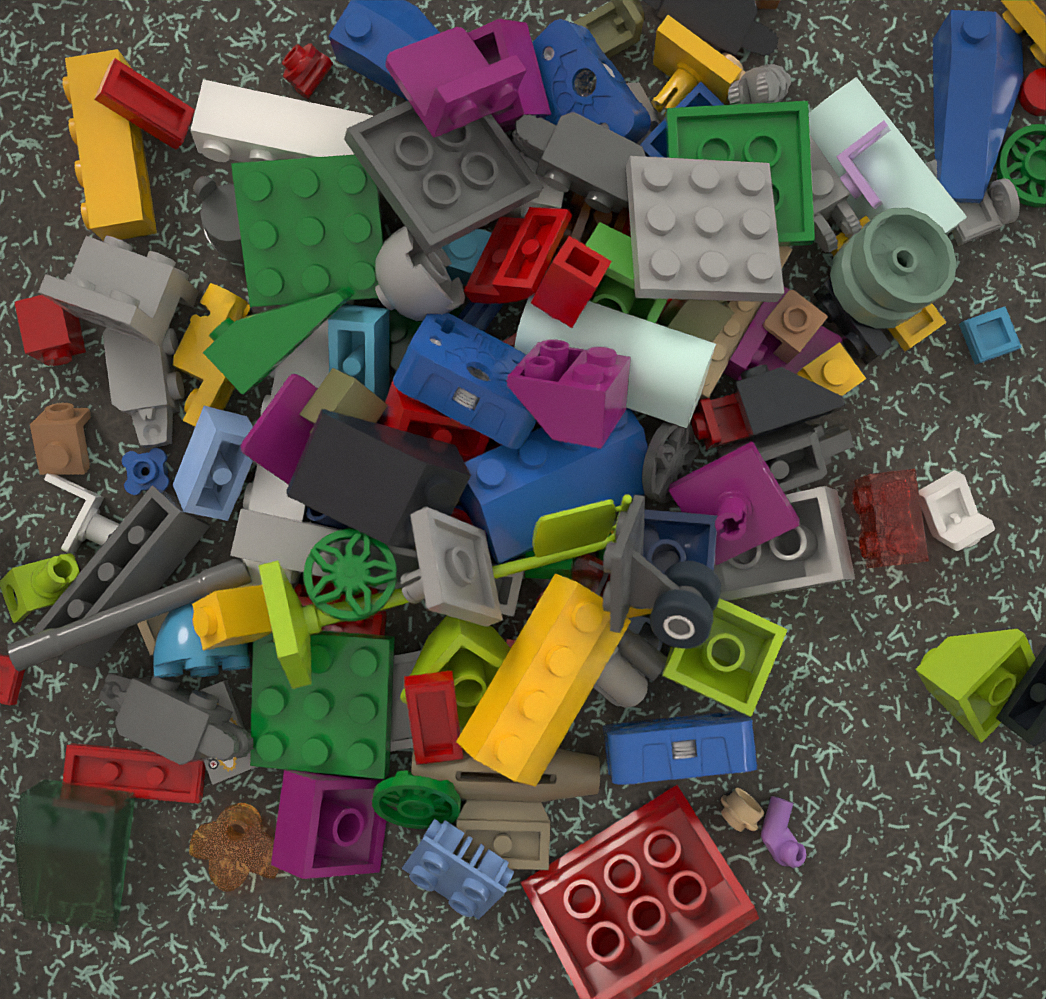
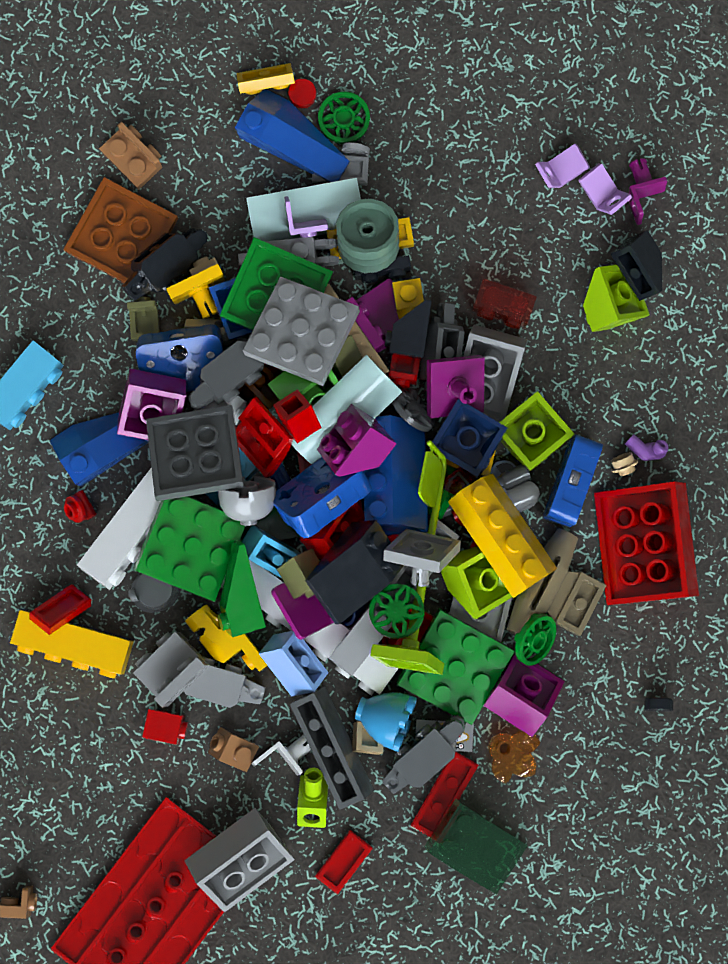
camera: 65 degrees left, 0 degrees up
dark grey piece [8,557,252,671] -> none
blue plate [122,448,170,495] -> none
yellow brick [192,585,273,651] -> none
magenta bracket [385,27,527,138] -> none
medium blue hinge [402,819,514,920] -> none
red tile [404,670,463,765] -> none
plate [603,495,721,649] -> none
light grey hinge [728,64,791,105] -> none
medium nougat bracket [763,290,828,364] -> none
white bracket [915,470,995,551] -> none
dark azure tile [959,307,1022,365] -> none

